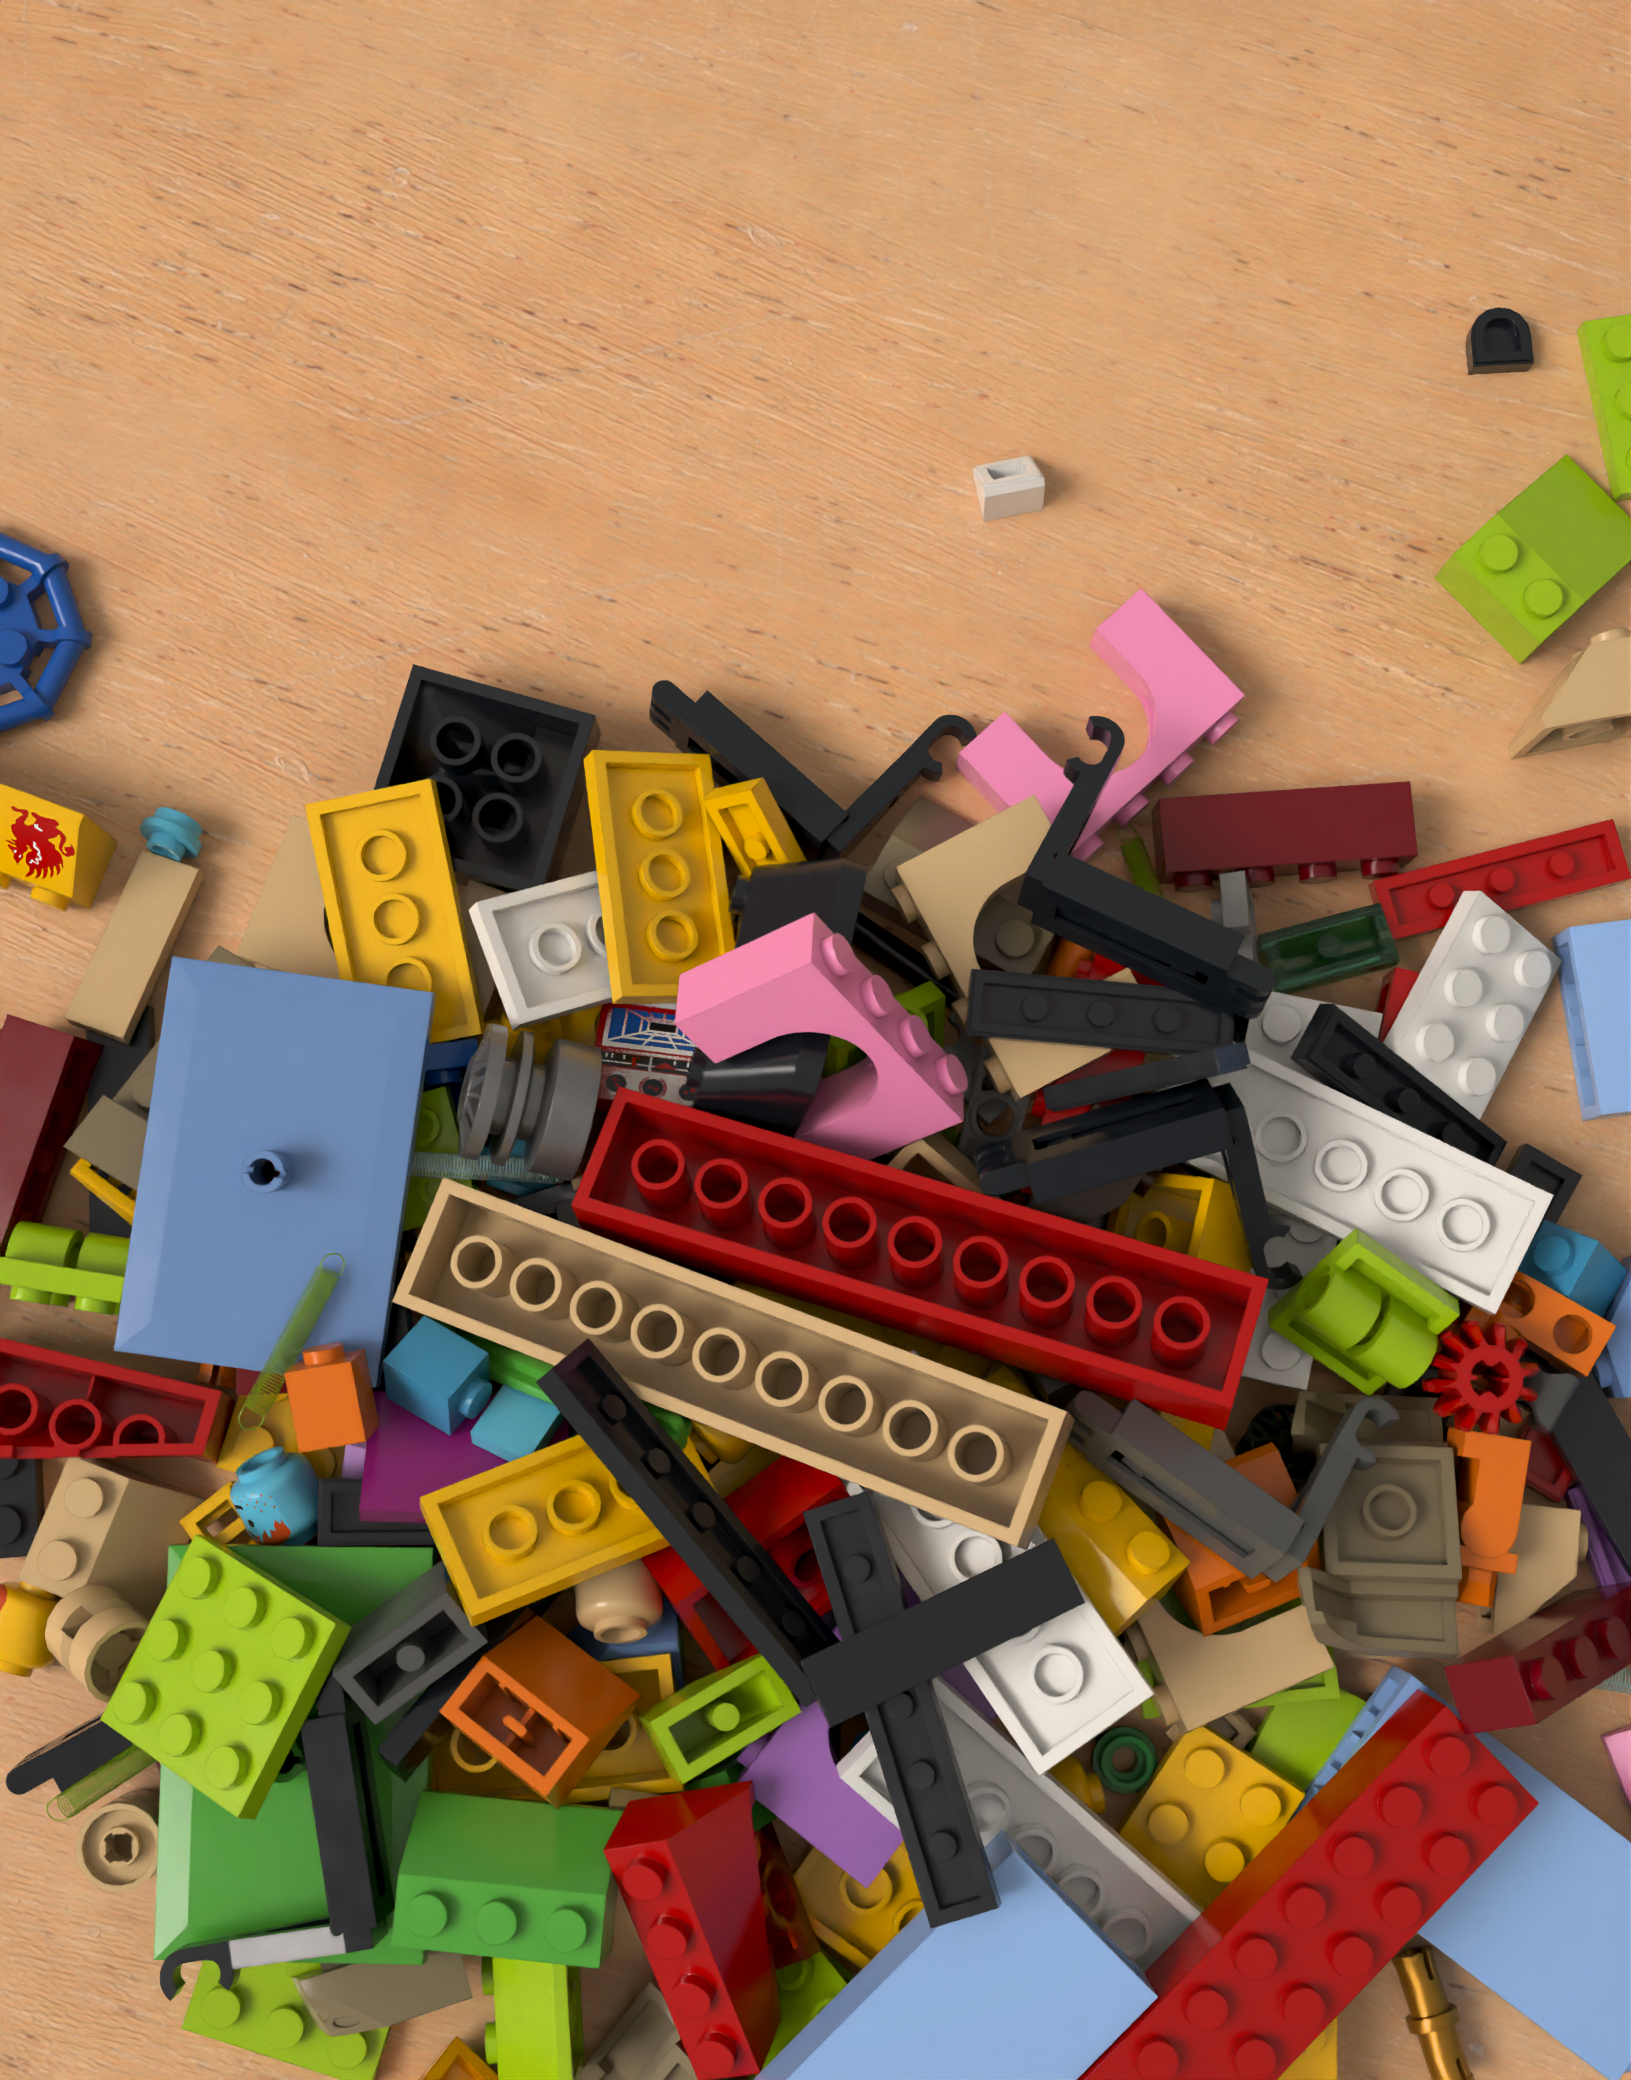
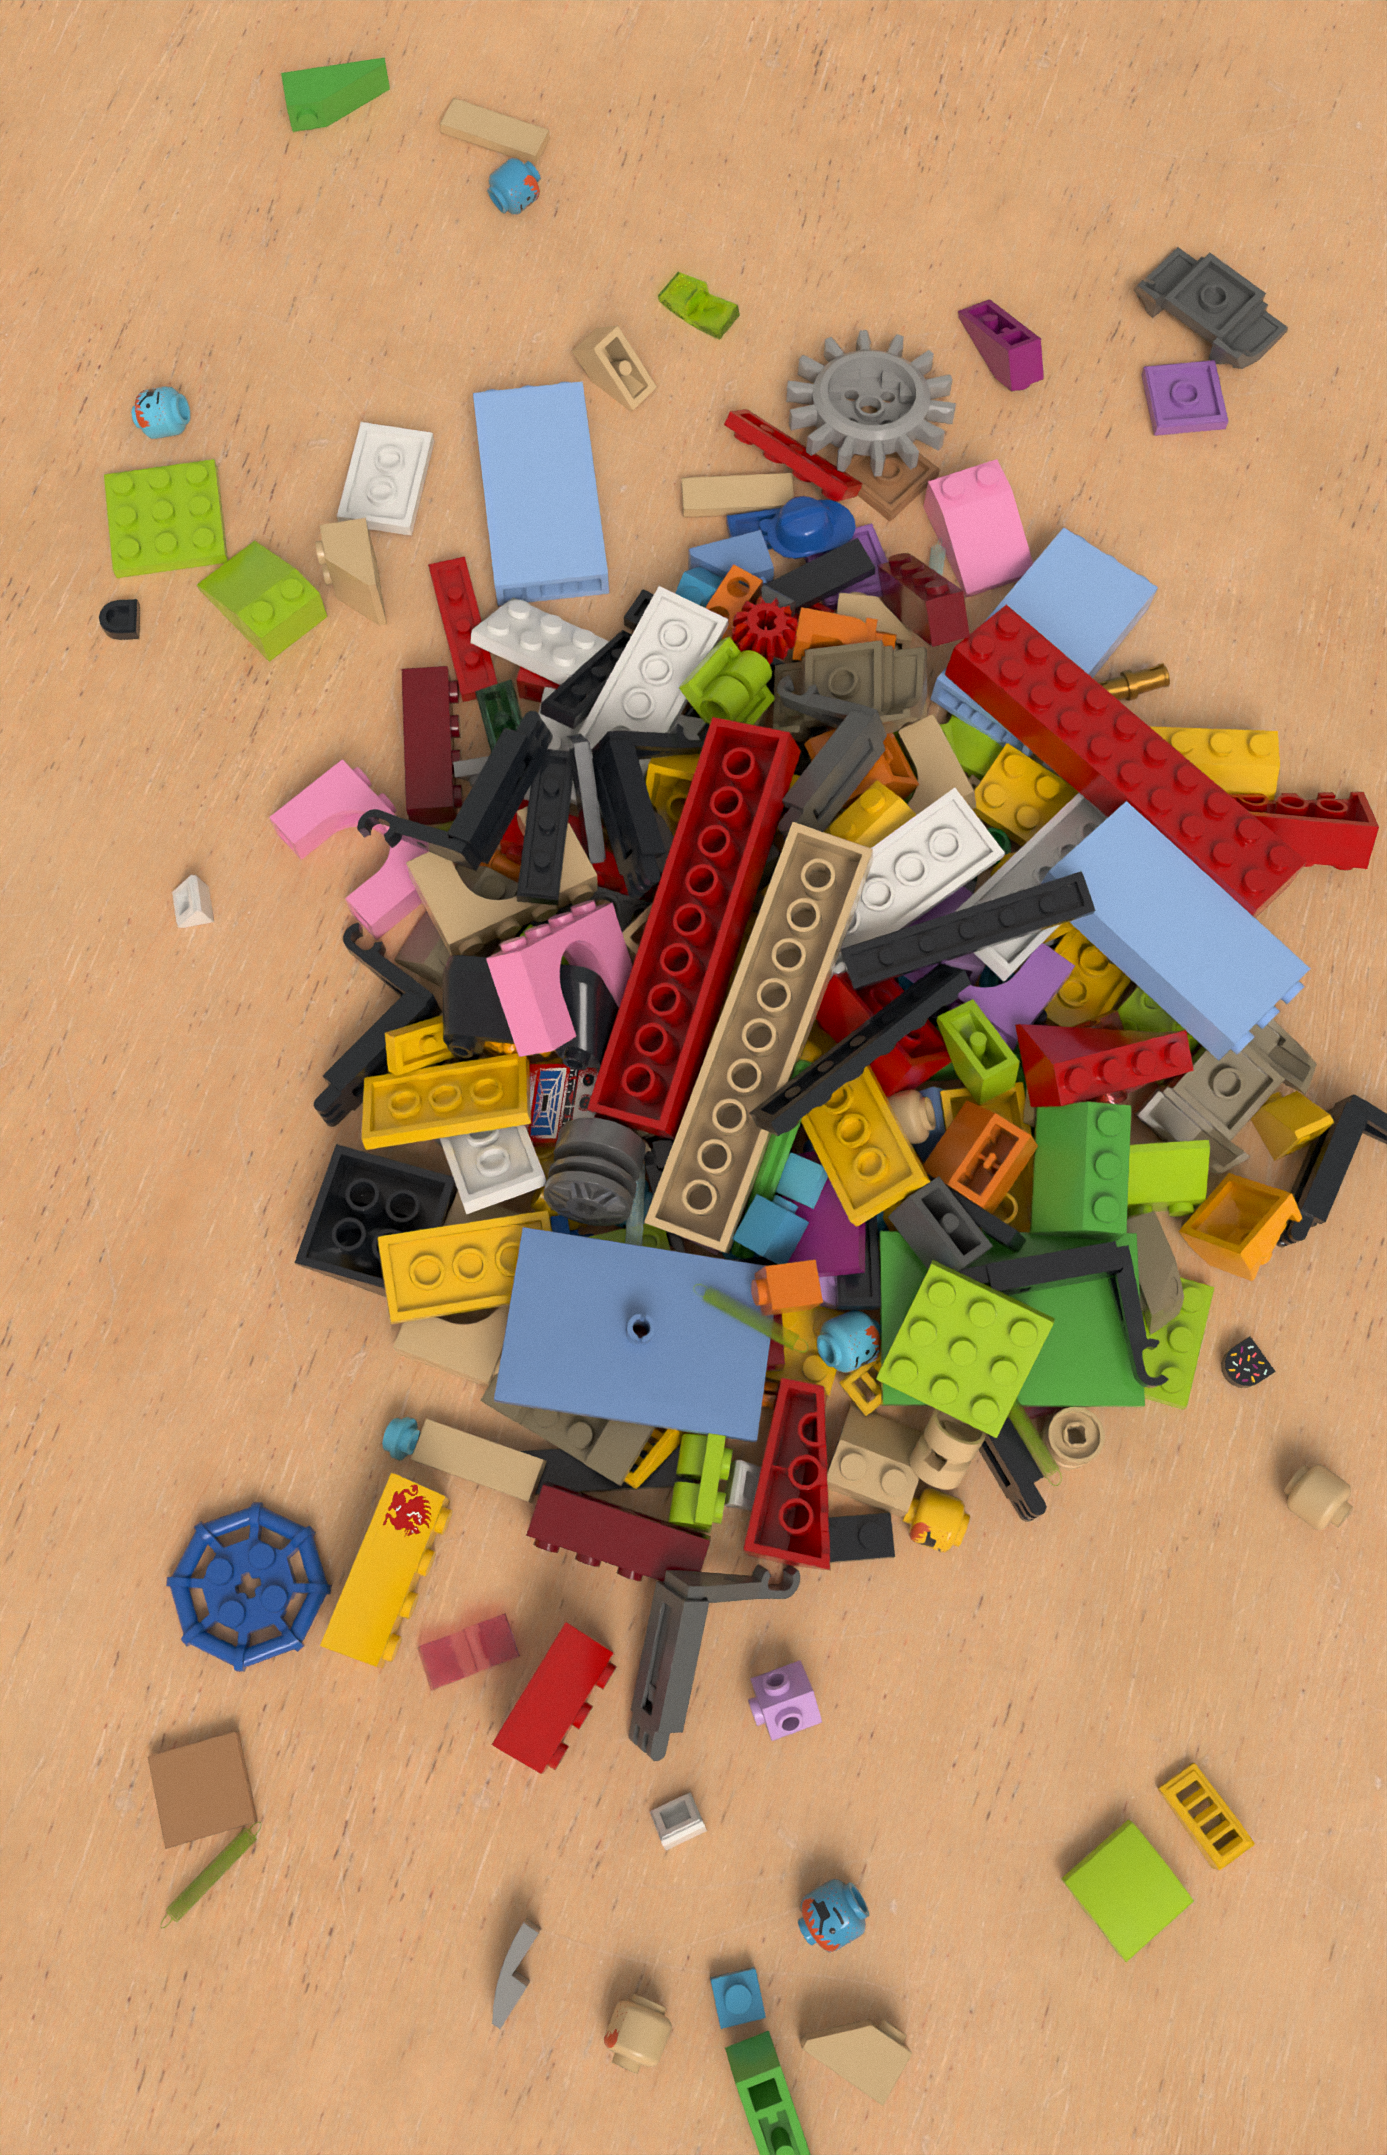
camera: 90 degrees left, 10 degrees down
black tile [799,1538,1085,1728] -> none
none -> white slope [724,1460,762,1511]

